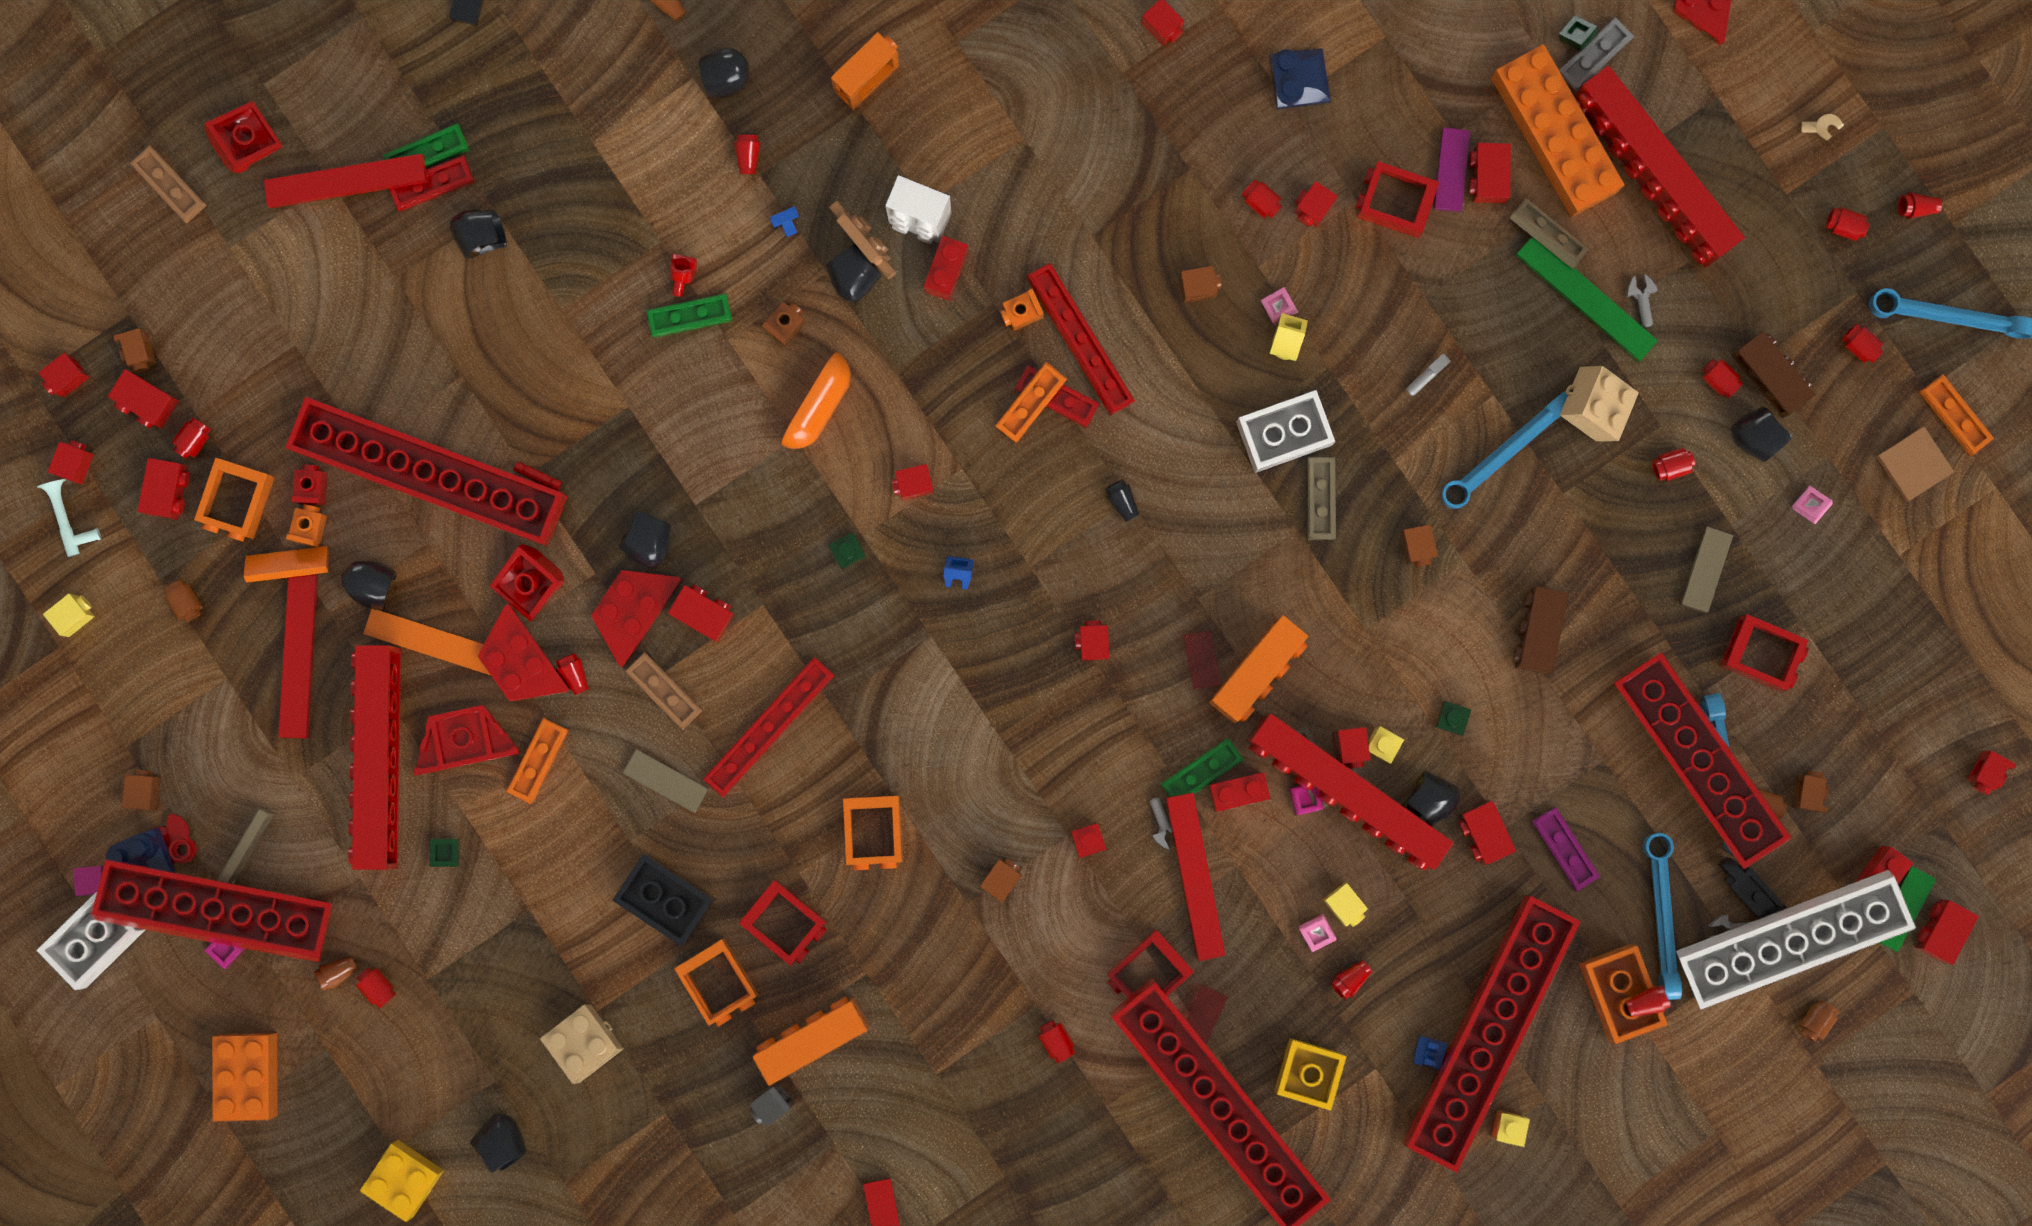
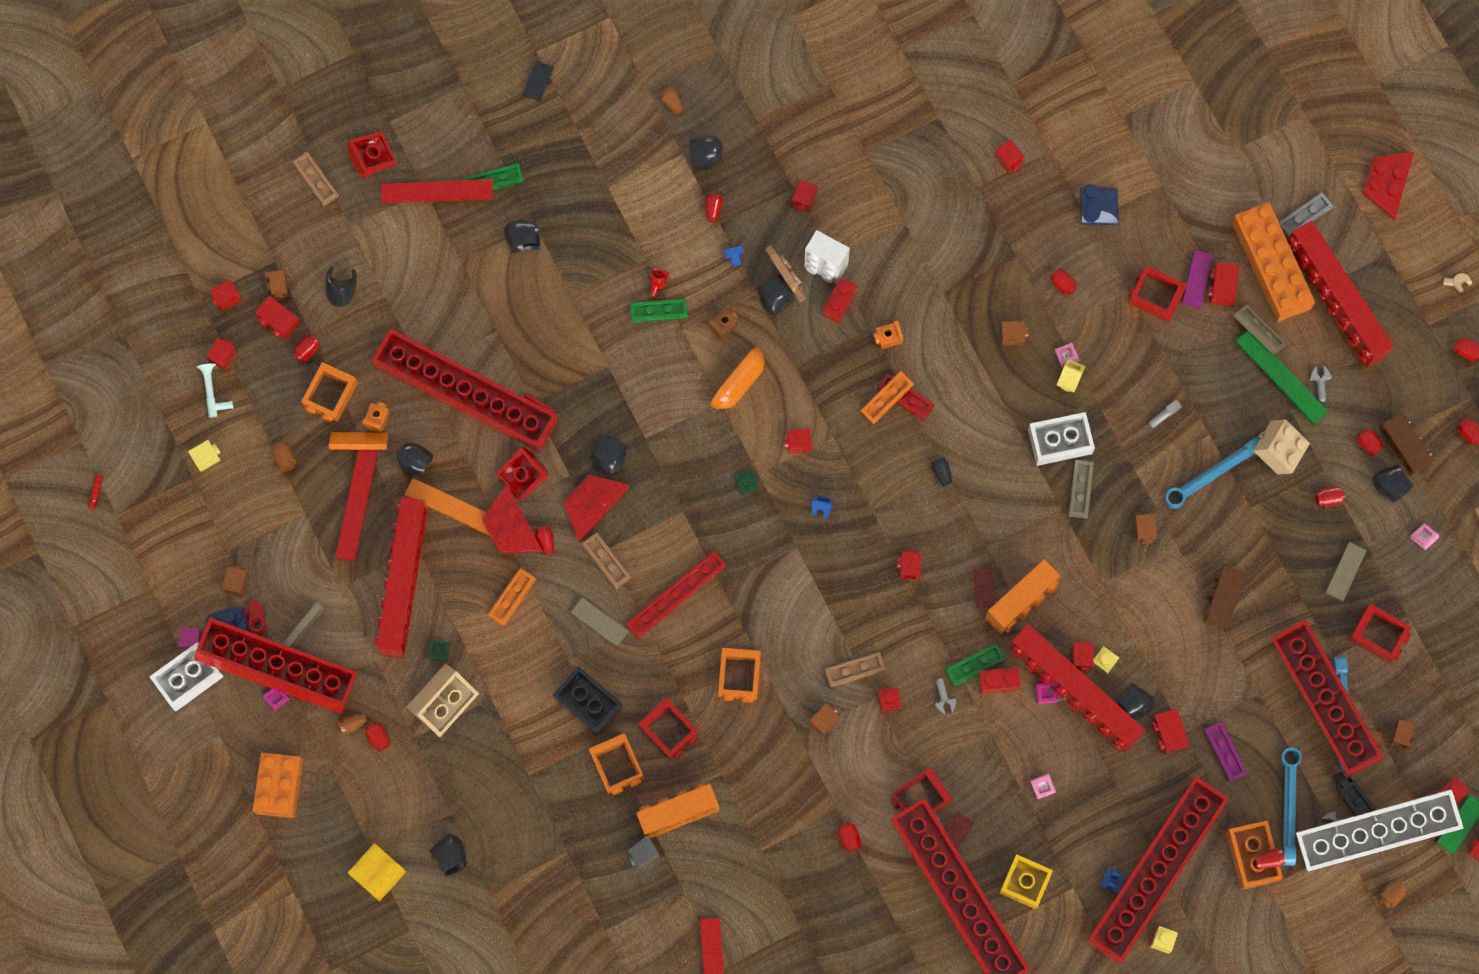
camera: 10 degrees right, 10 degrees down
red brick [137,458,190,520] -> none
red brick [291,465,328,506] -> none
red tile [389,155,475,212] -> none
red wing [413,705,520,776] -> none
tan brick [540,1004,624,1084] -> none
red brick [668,584,735,643] -> none
orange window [831,32,899,110] -> none
red tile [1026,263,1135,416] -> none
red tile [1165,792,1226,961] -> none
red brick [1294,181,1338,228] -> none
light yellow brick [1322,882,1368,927] -> none
red cone [1331,960,1373,1000] -> none
dark green plate [1435,701,1471,736] -> none
plate [1559,16,1598,52] -> none
none -> black piece [325,267,357,307]
none -> tan slope [407,663,479,737]
none -> red brick [792,180,818,212]
none -> medium nougat tile [824,652,886,688]

